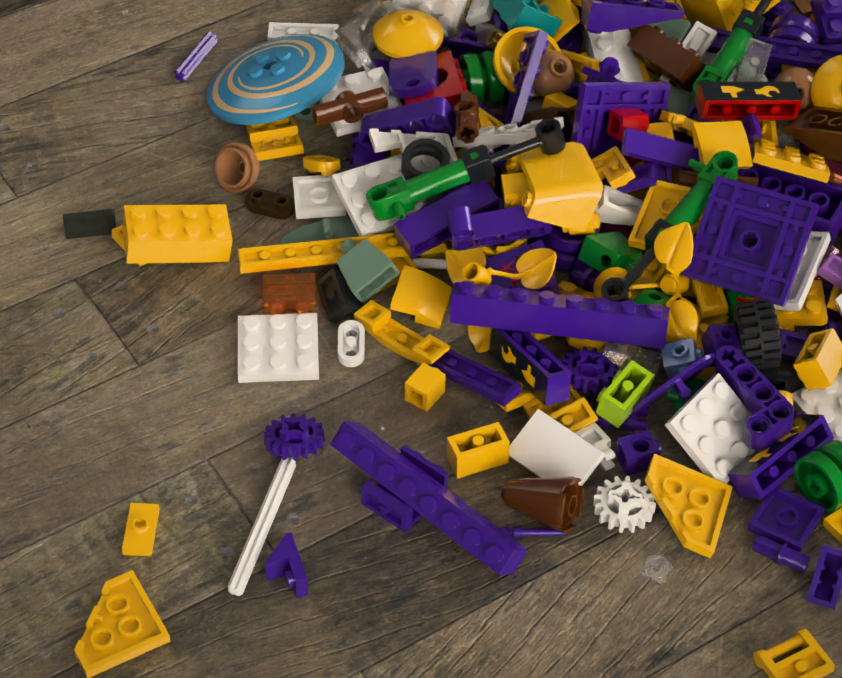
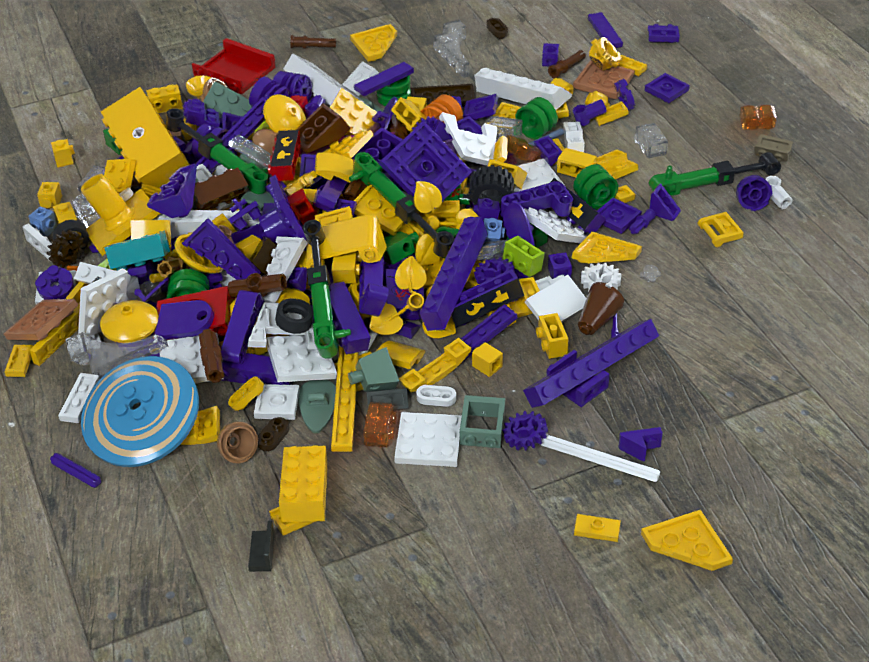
camera: 80 degrees left, 5 degrees down
none -> sand green window [459,395,505,448]

